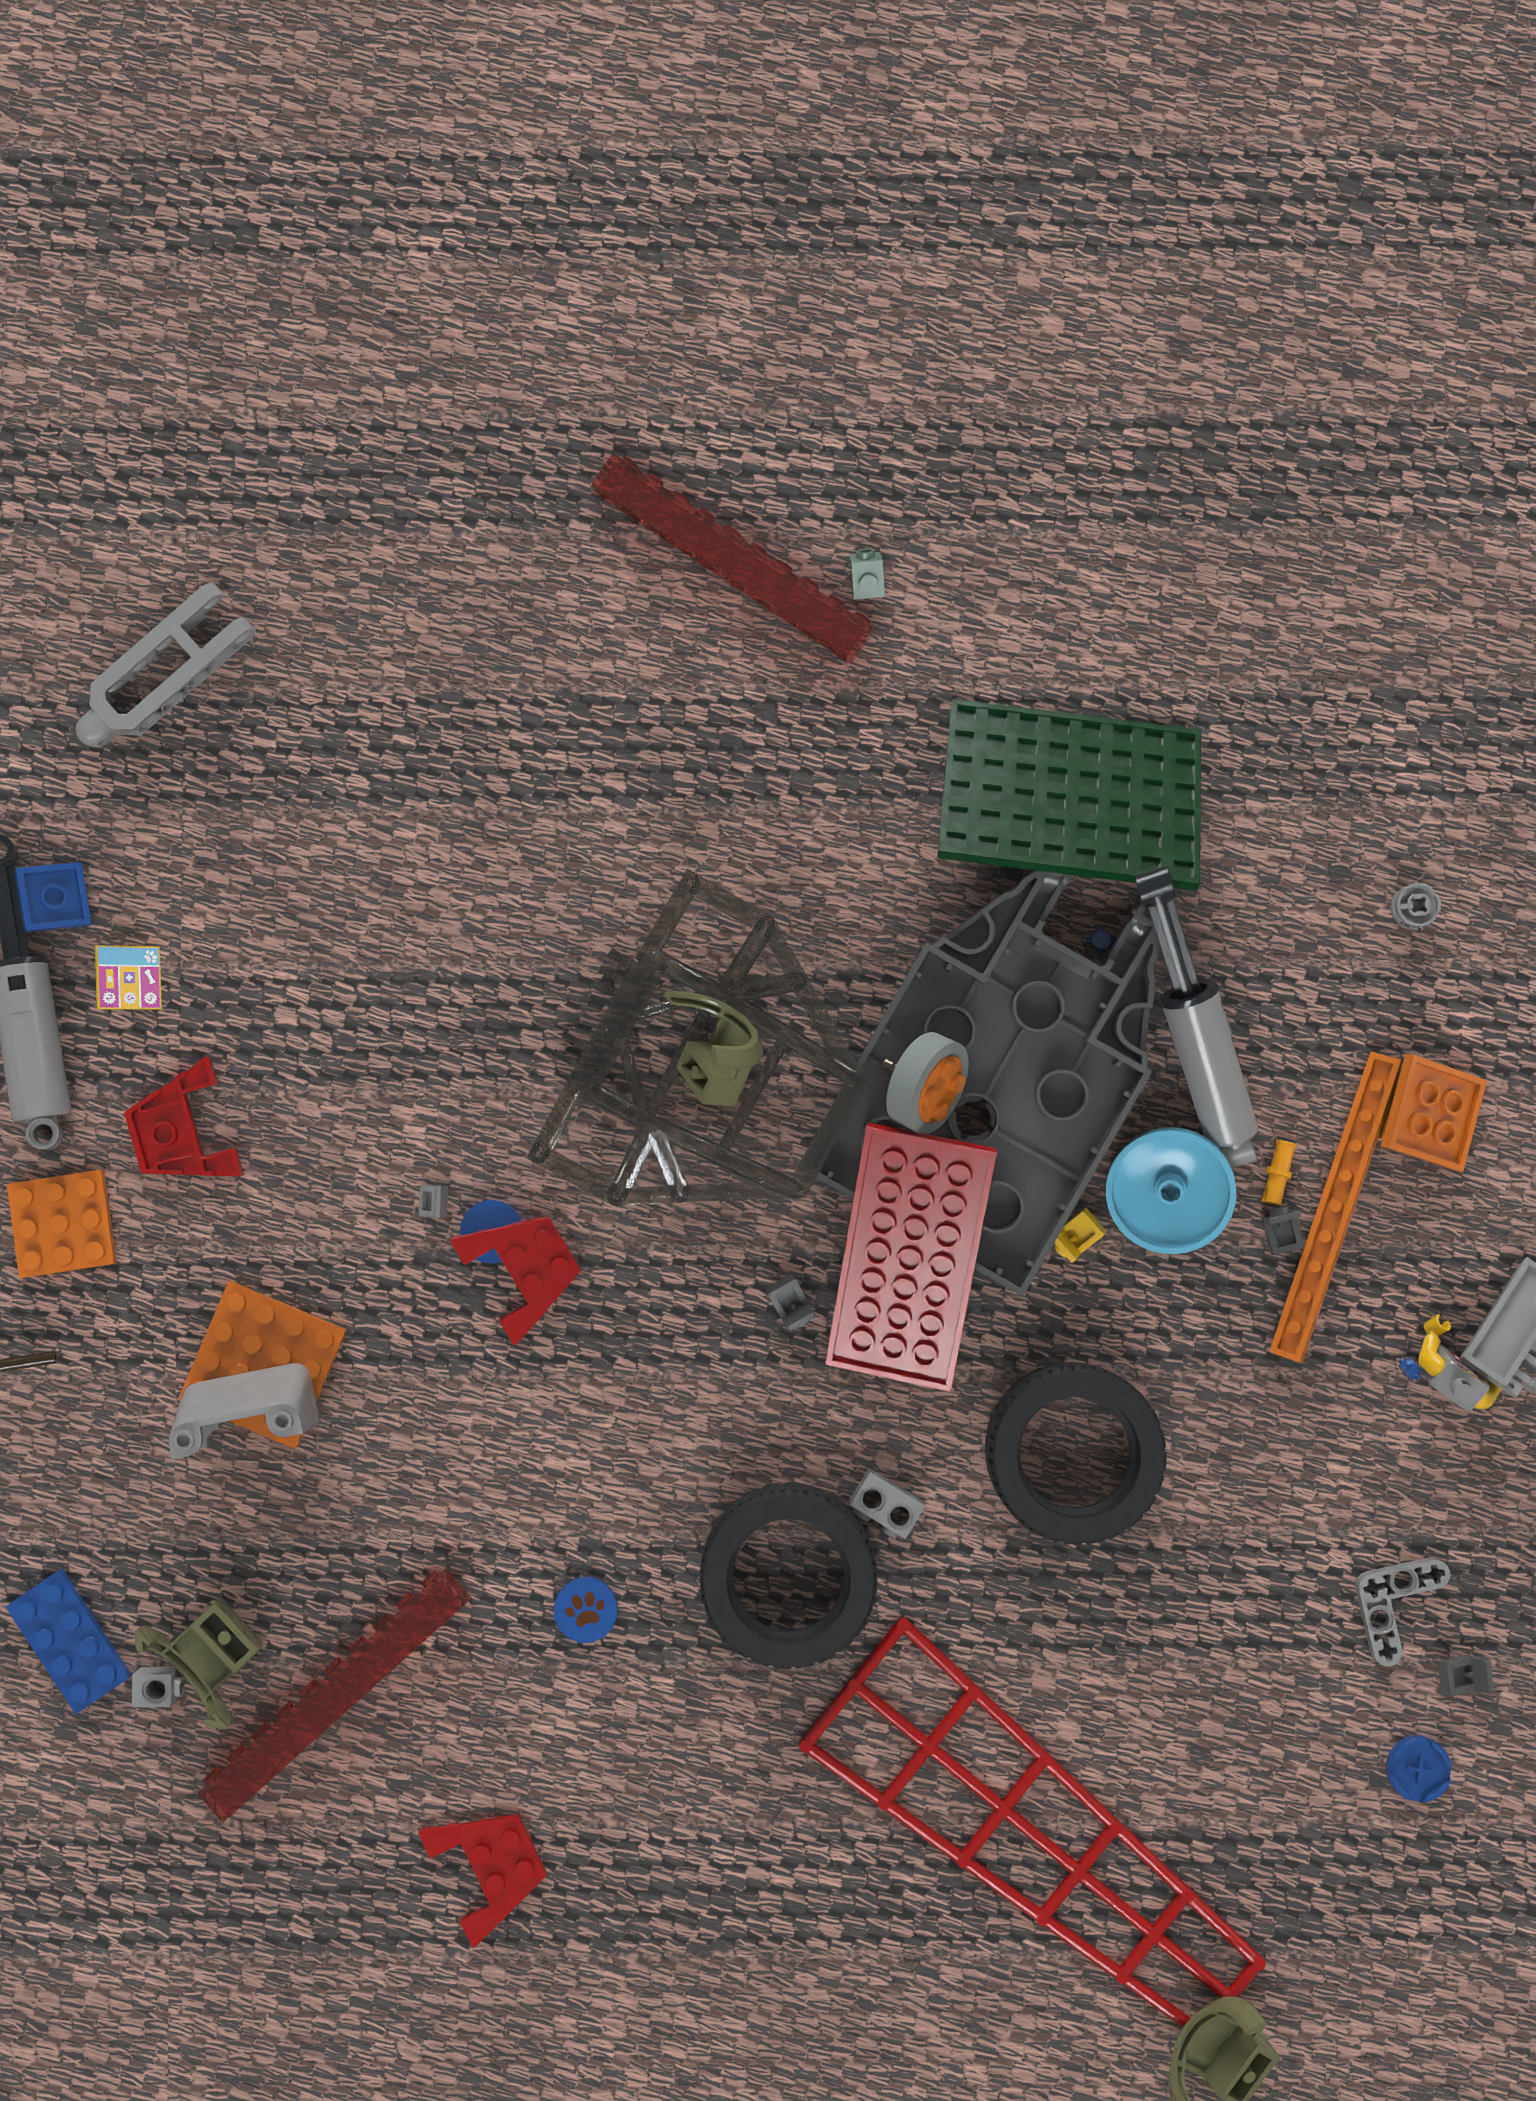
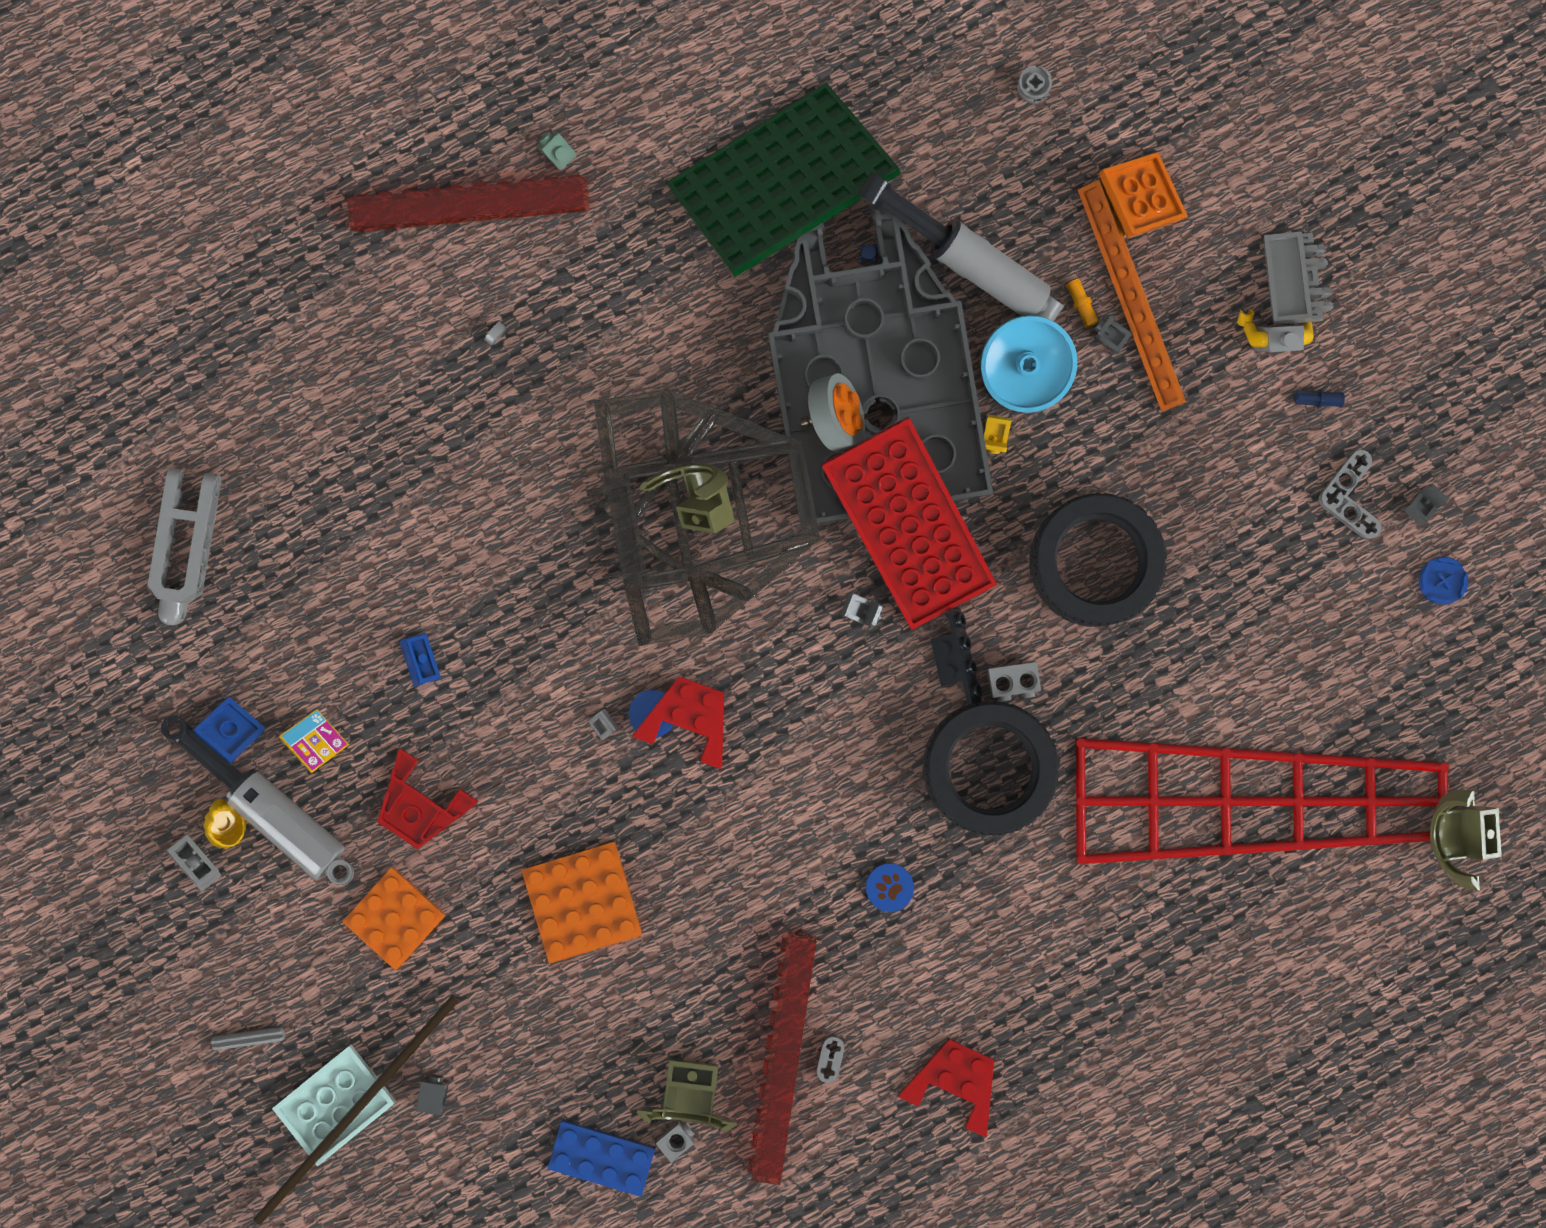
camera: 40 degrees left, 0 degrees up
light grey windscreen [169,1363,320,1459] -> none
blue piece [1398,1358,1422,1381] -> none
none -> blue slope [399,633,441,687]
none -> light grey tile [484,322,506,345]
none -> light grey beam [817,1035,844,1083]
none -> black bracket [931,608,982,705]
none -> dark blue axle [1294,389,1345,408]

